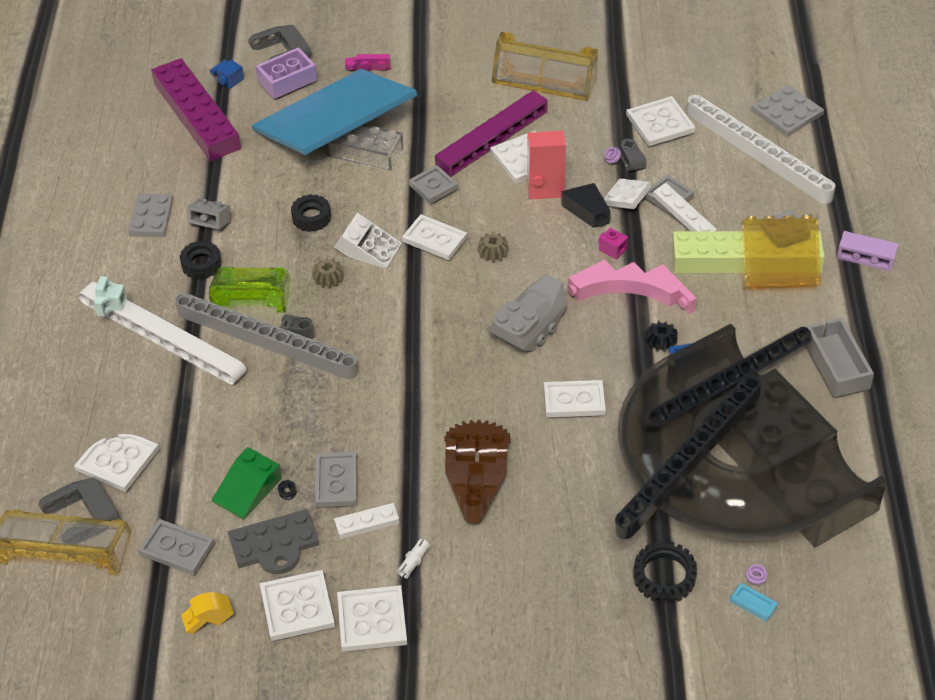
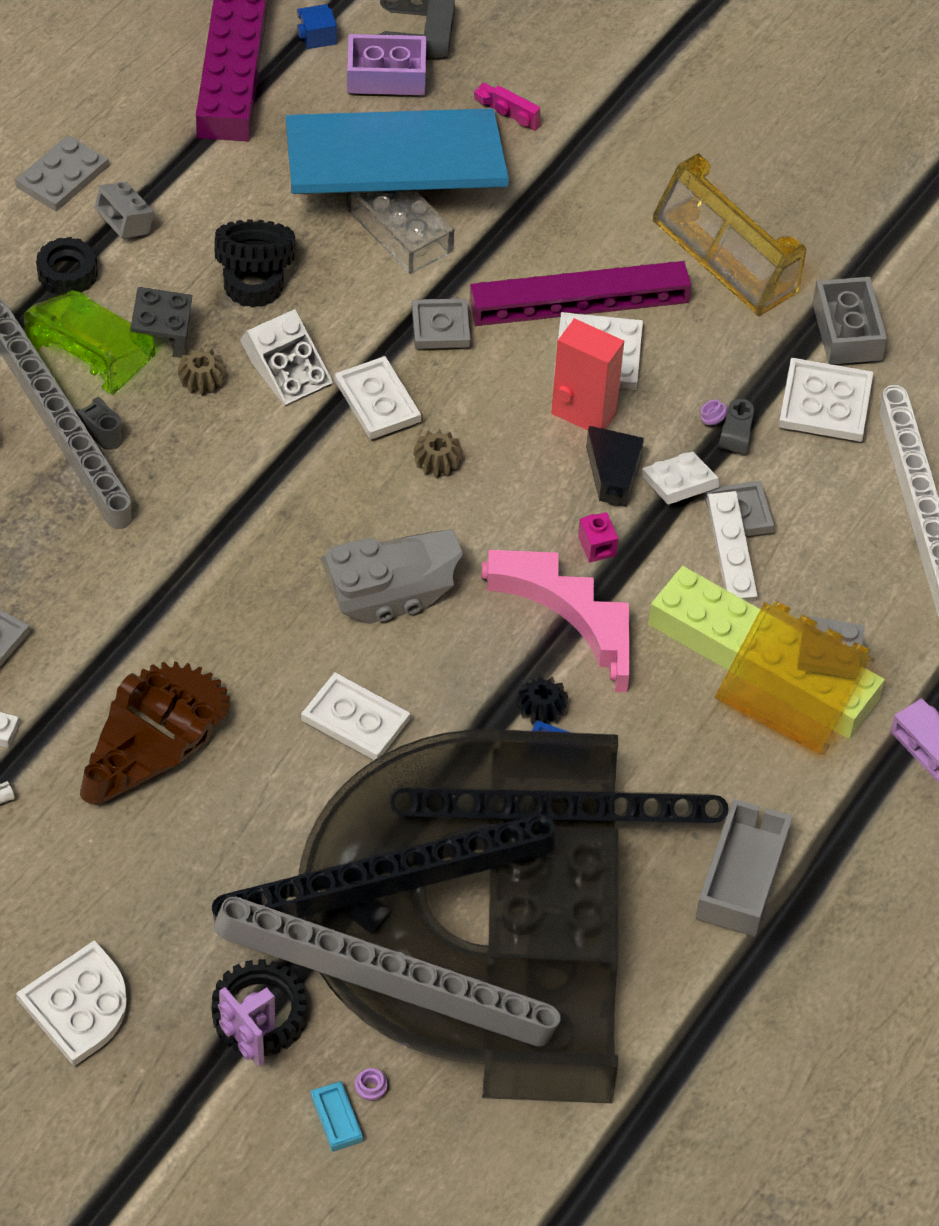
camera: 30 degrees right, 5 degrees up
none -> white plate [16,940,127,1067]
none -> dark grey bracket [130,287,193,358]
none -> black tyre [214,219,295,272]
none -> light grey beam [214,897,560,1046]
none -> lavender bracket [218,987,276,1067]
none -> light grey brick [812,277,887,364]

